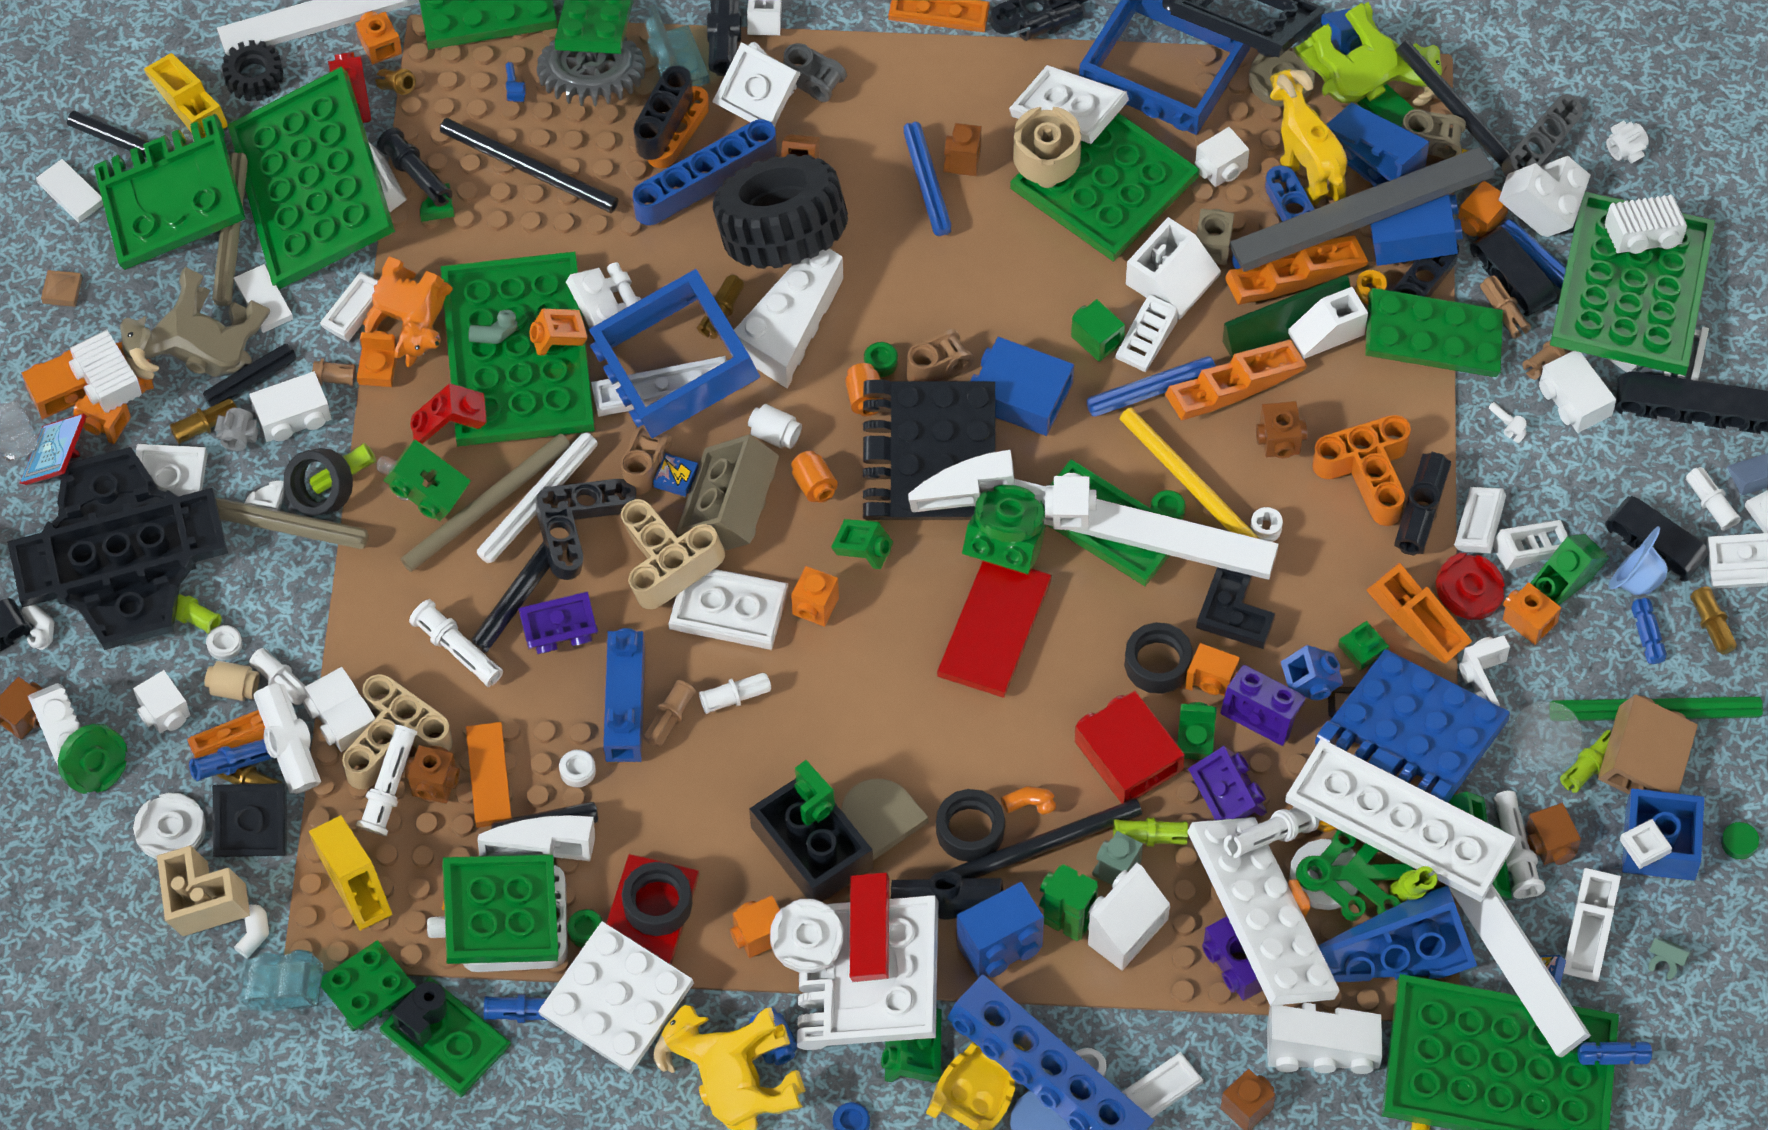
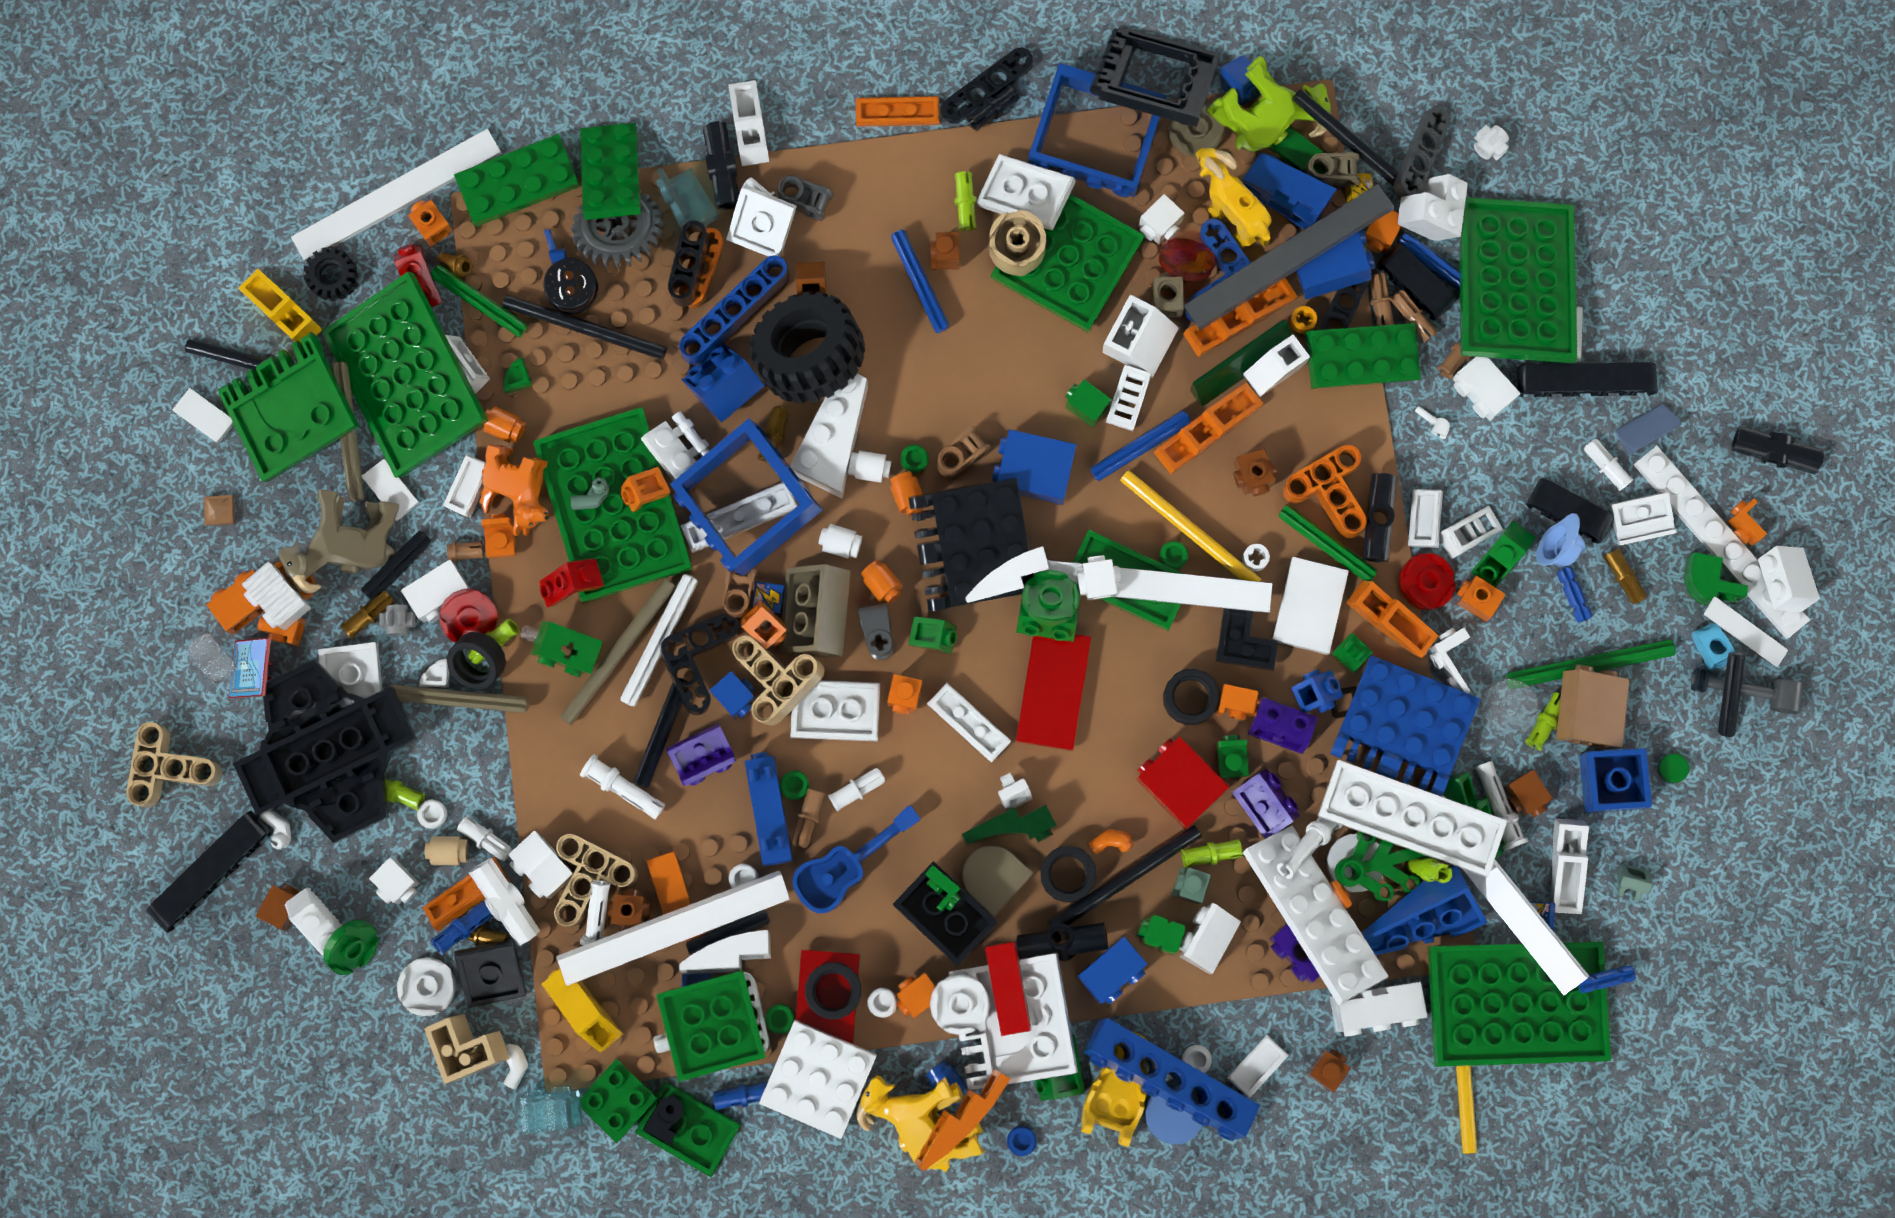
camera: 10 degrees left, 20 degrees up
black pin [377,127,453,207] -> none
white brick [1605,194,1687,254] -> none
white tile [1620,819,1672,869] -> none
none -> green axle [430,265,528,337]
none -> red tile [439,589,498,643]
none -> orange brick [483,406,526,443]
none -> black head [543,258,599,314]
none -> white tile [556,871,789,986]
none -> blue slope [681,343,765,423]
none -> blue brick [709,671,756,719]
none -> orange brick [741,599,787,650]
none -> green tile [780,770,810,800]
none -> blue piece [792,805,920,914]
none -> white brick [848,450,891,483]
none -> dark grey piece [858,602,894,660]
none -> white tile [868,988,897,1018]
none -> orange slope [914,1069,1011,1171]
none -> white tile [927,683,1011,763]
none -> lime pin [954,171,977,231]
none -> dark green slope [962,805,1057,846]
none -> white tile [998,773,1033,811]
none -> clear red tile [1159,238,1215,281]
none -> white tile [1272,557,1349,655]
none -> green axle [1278,504,1377,581]
none -> medium nougat axle [1370,273,1394,326]

